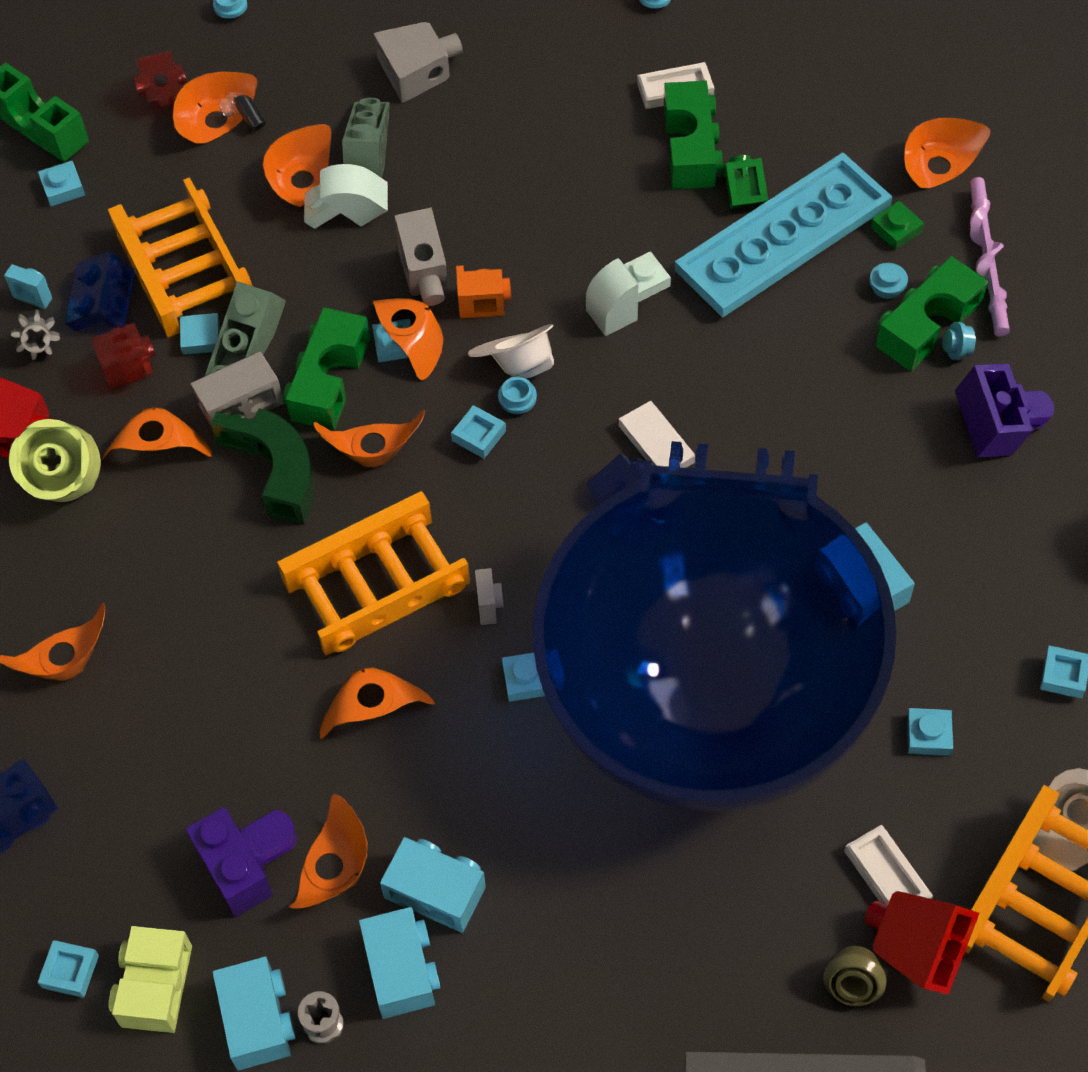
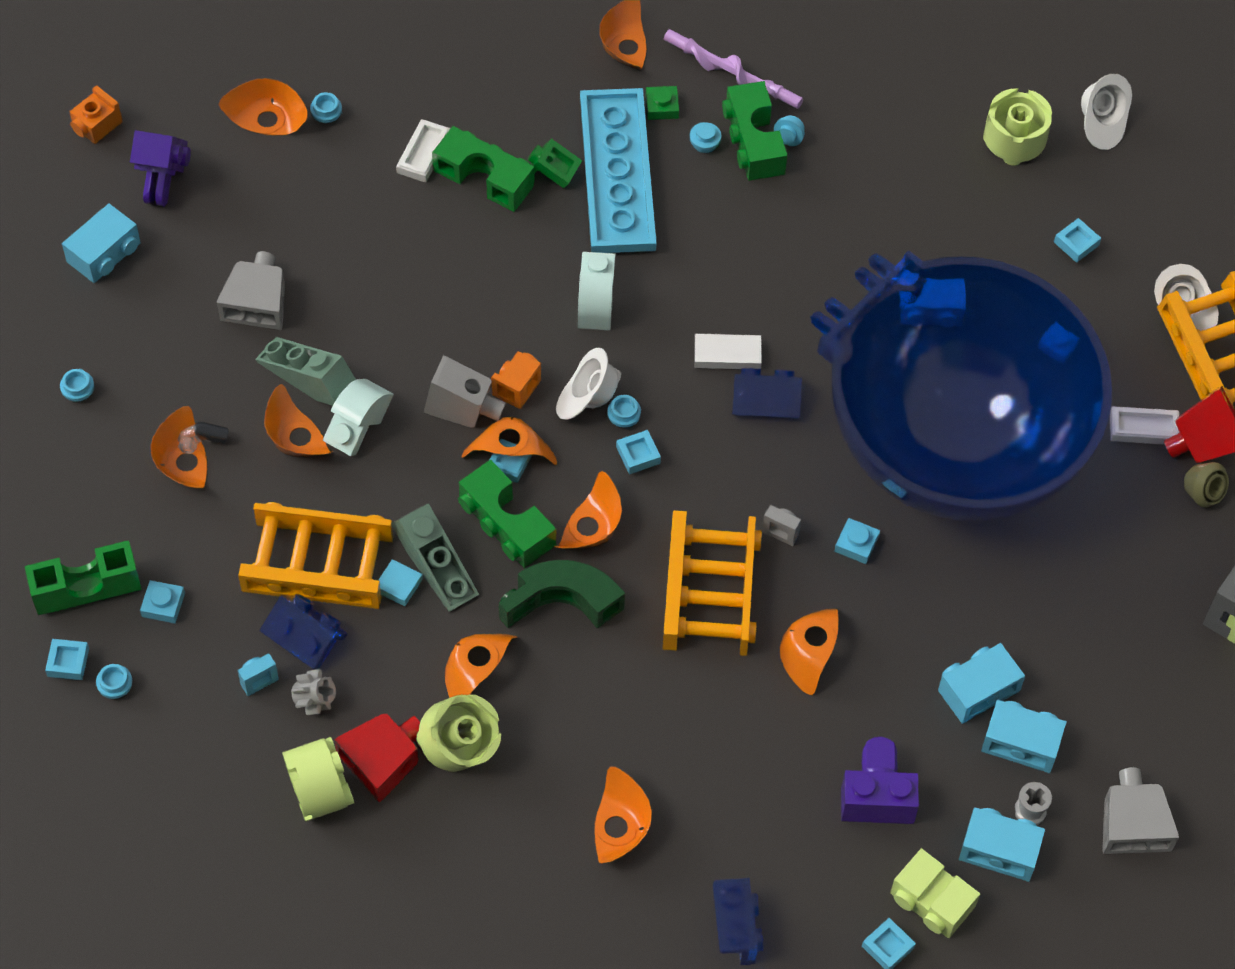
camera: 60 degrees left, 0 degrees up
clear red brick [91,323,156,389] -> none
clear red brick [133,51,187,107] -> none
light grey hinge [190,351,284,429] -> none
orange piece [289,794,368,908] -> none
dark purple brick [955,364,1054,457] -> none

